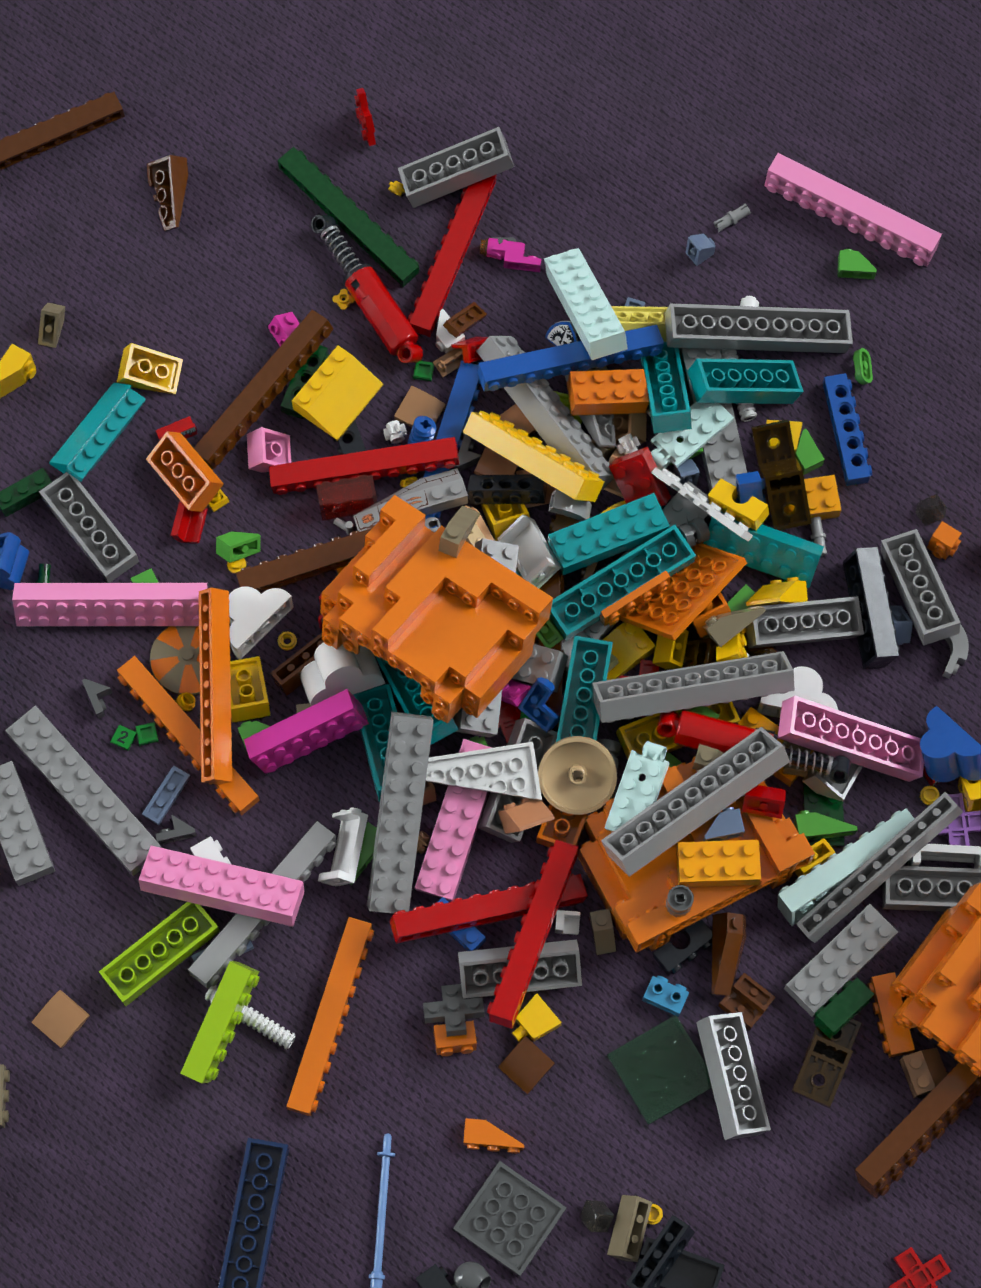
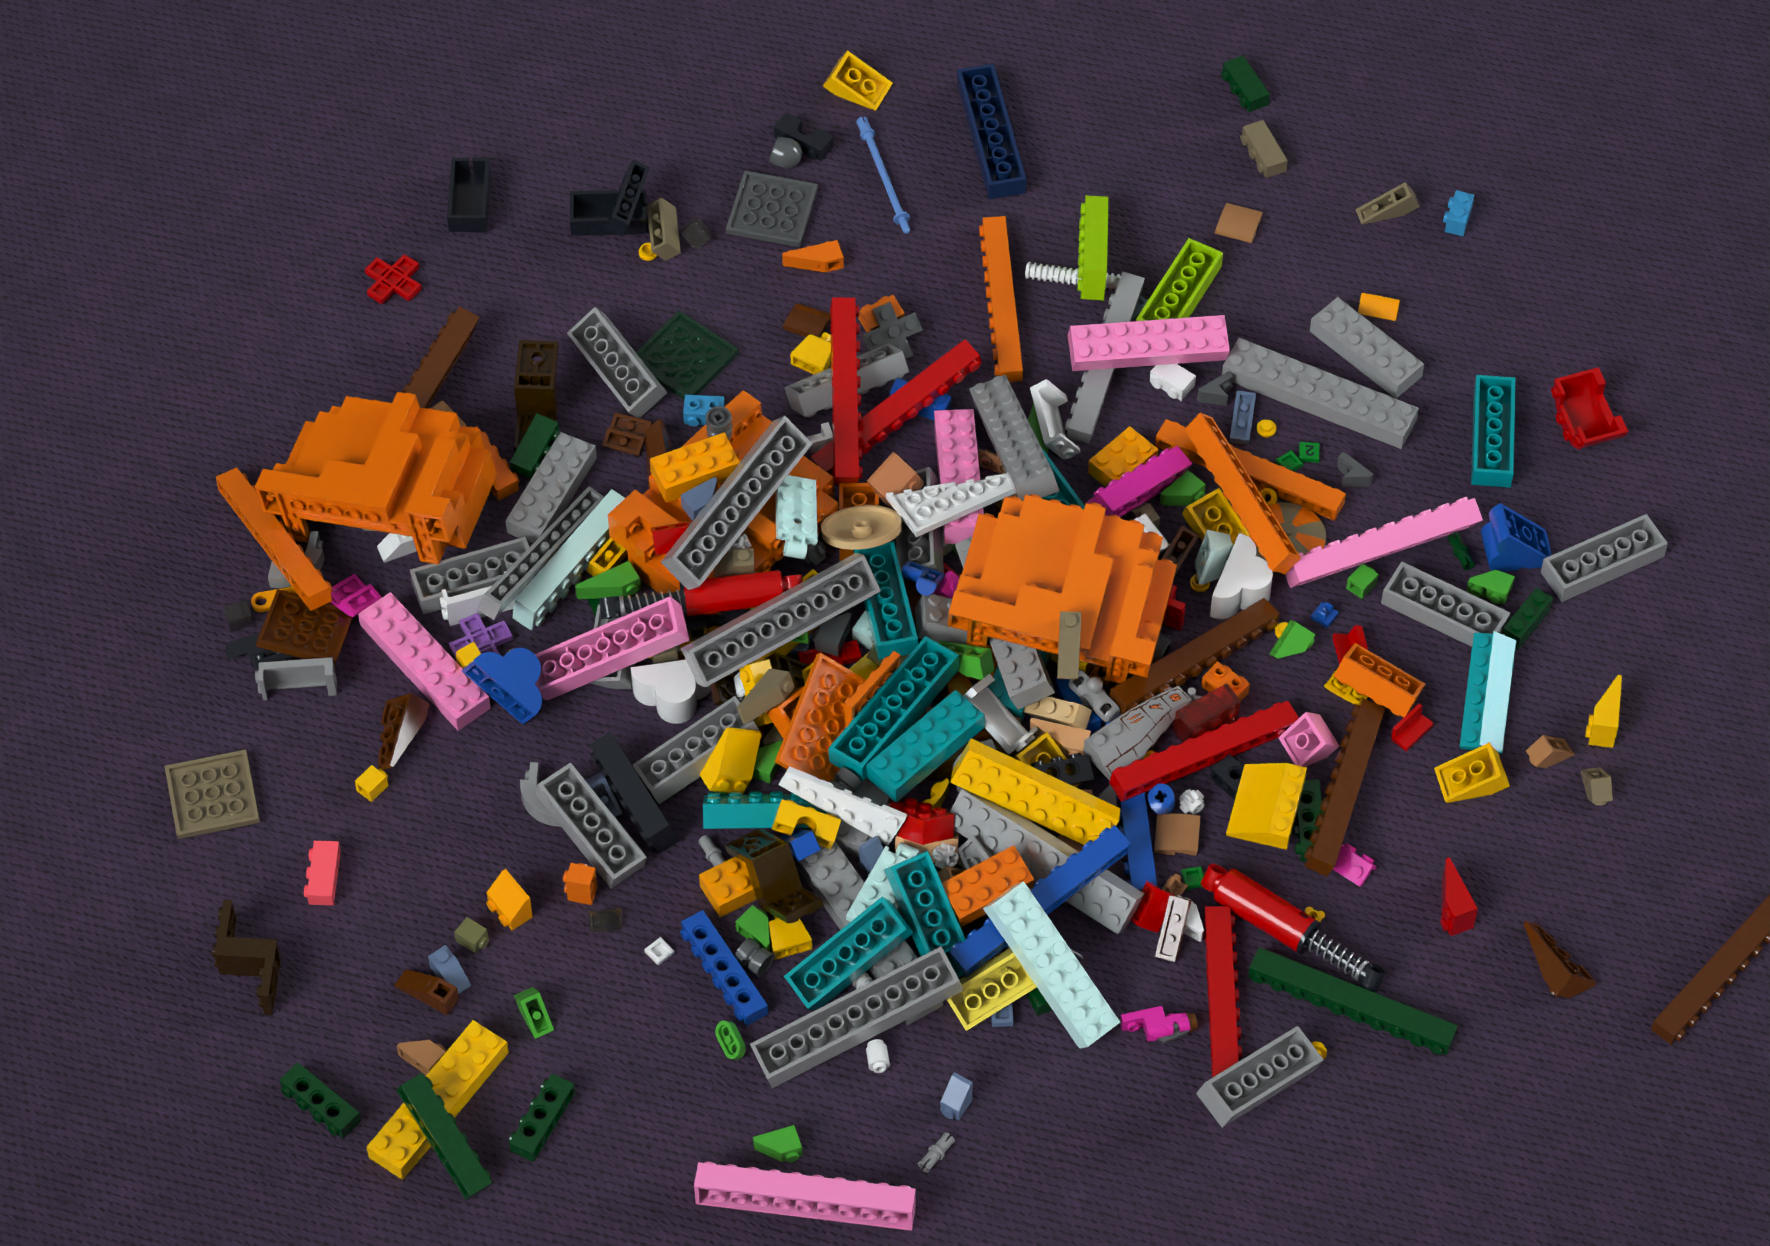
camera: 160 degrees right, 15 degrees down
red plate [354,88,376,146] -> none
none -> white tile [644,937,674,966]
none -> dark grey wheel [735,938,775,977]
none -> light orange brick [1088,426,1158,487]
none -> light aqua slope [1195,530,1234,585]
none -> orange brick [1201,661,1250,709]
none -> yellow plate [1257,419,1276,437]
none -> blue tile [1310,602,1339,629]
none -> red slope [1440,857,1478,936]
none -> bright green slope [1467,570,1515,605]
none -> medium nougat slope [1526,735,1575,768]

